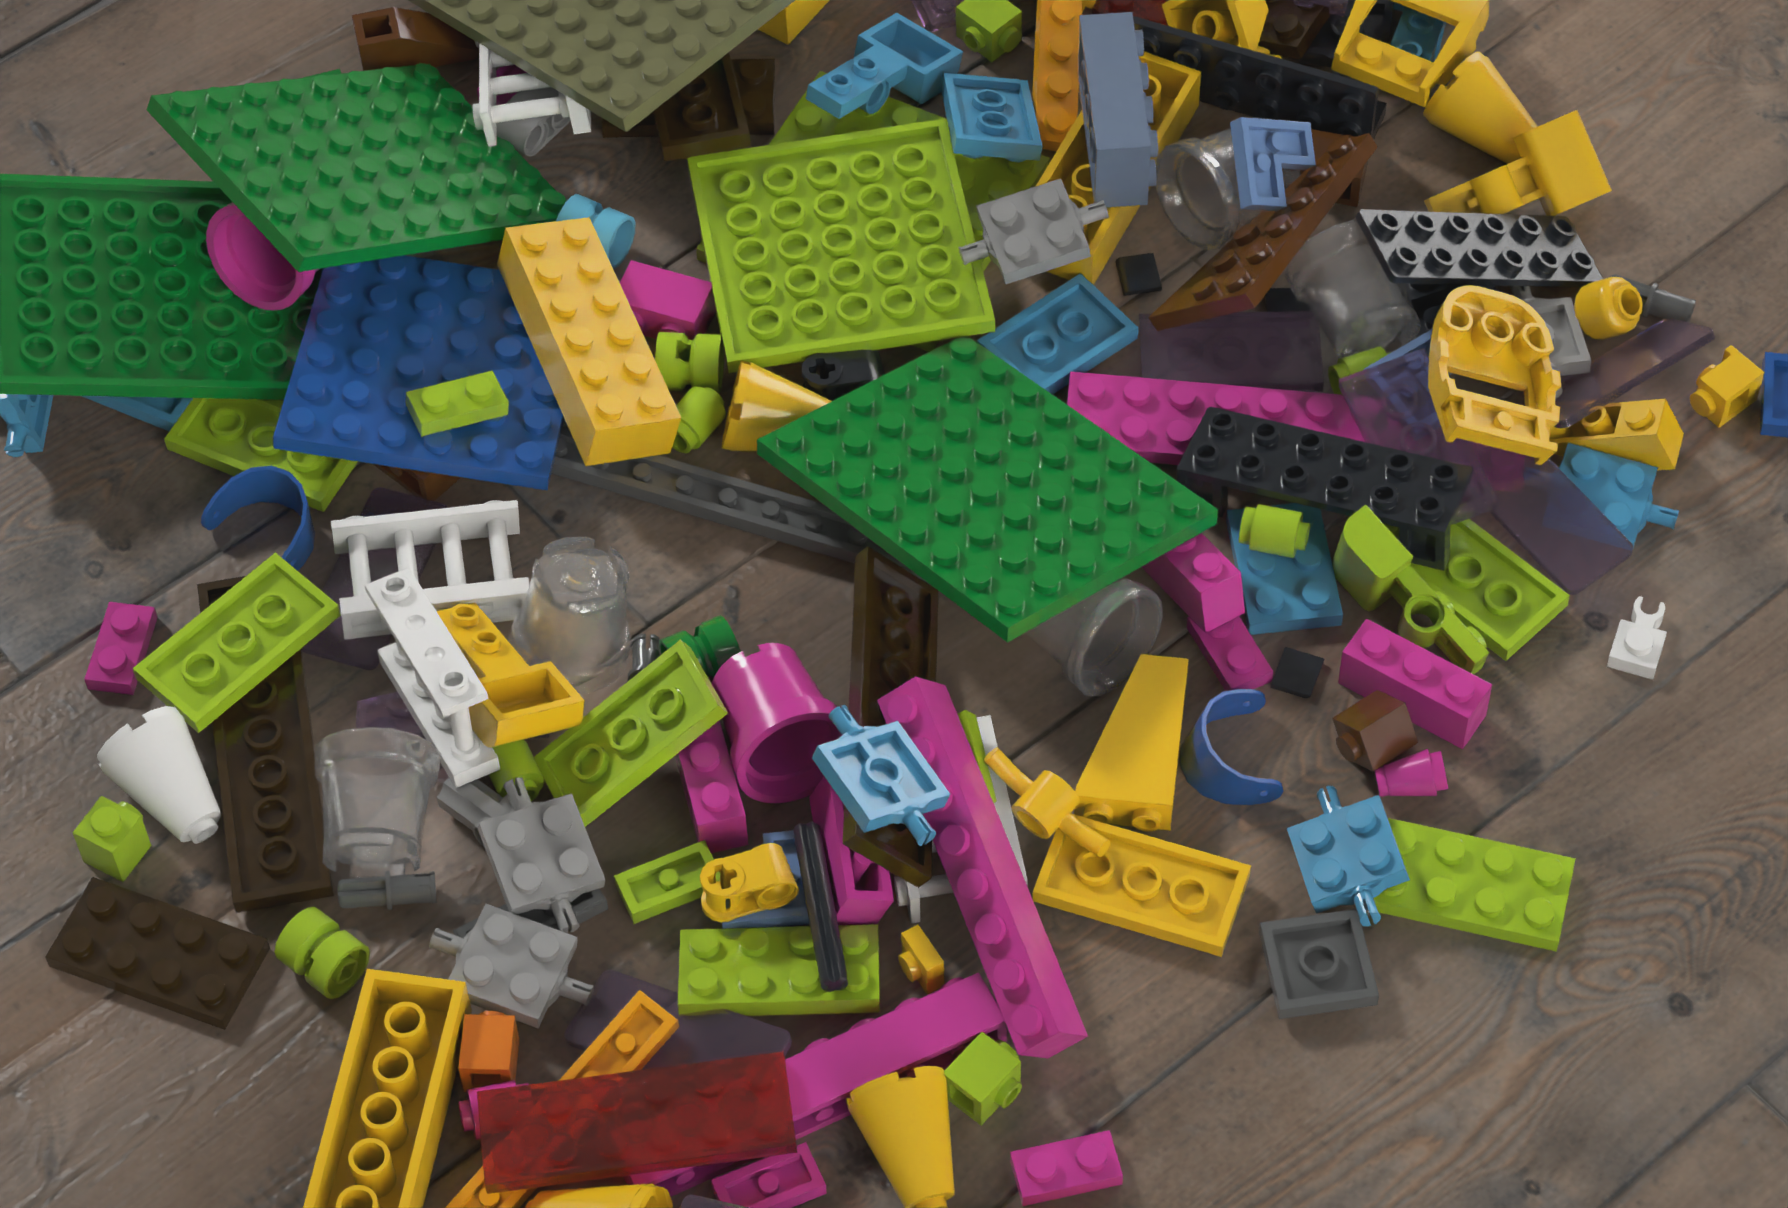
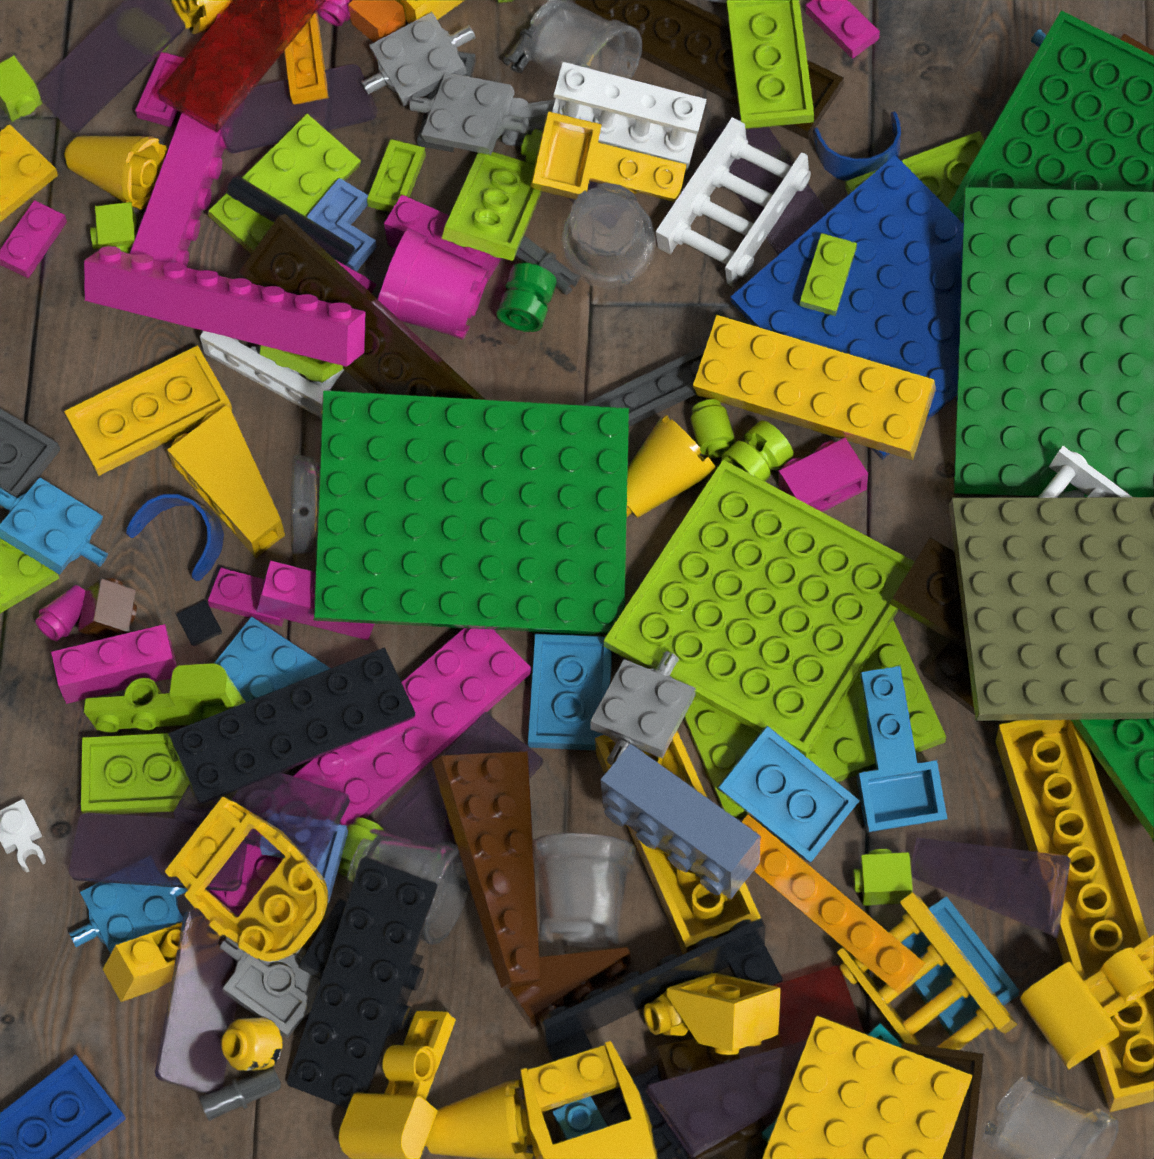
camera: 135 degrees right, 10 degrees up
medium azure wheel [556,194,636,269] -> none
yellow piece [700,843,799,922] -> none
black piece [802,350,885,401] -> none
dark azure plate [812,705,950,846] -> none
yellow plate [898,924,944,995] -> none
yellow piece [984,747,1110,857] -> none
black piece [1115,253,1162,296] -> none
medium blue plate [1230,117,1316,211] -> none
lime brick [1239,504,1310,558] -> none
yellow brick [1690,345,1765,428] -> none

